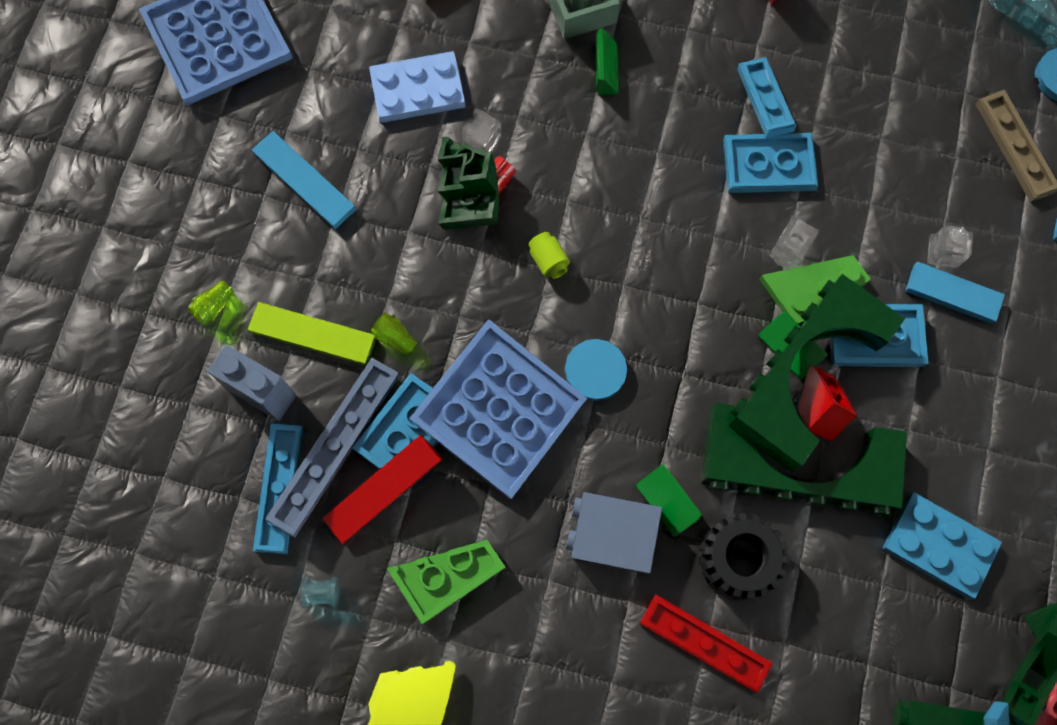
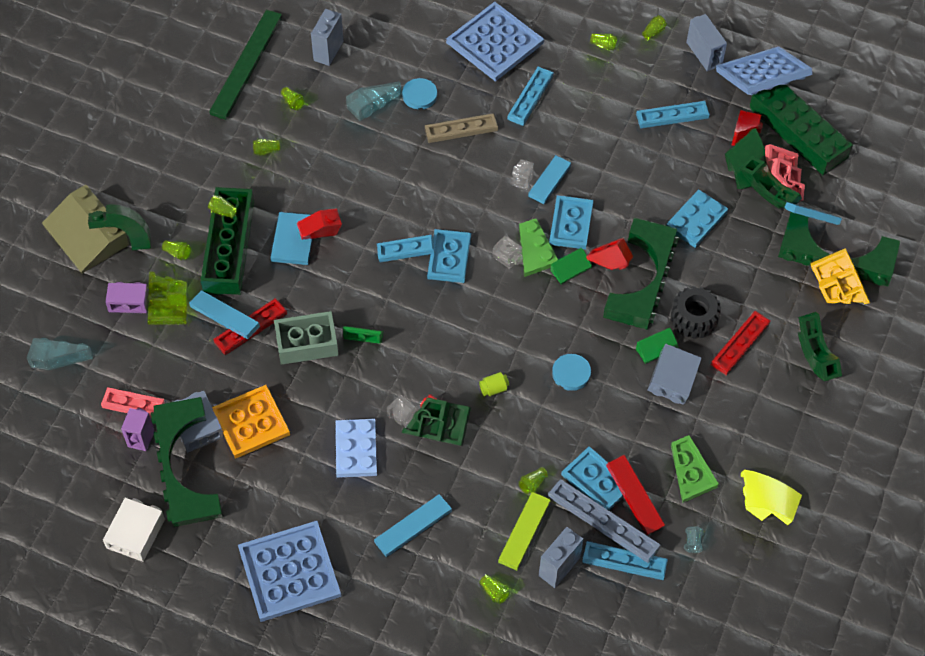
camera: 80 degrees left, 15 degrees down
medium blue plate [408,319,587,499] -> none
dark green arch [729,274,905,472] -> none

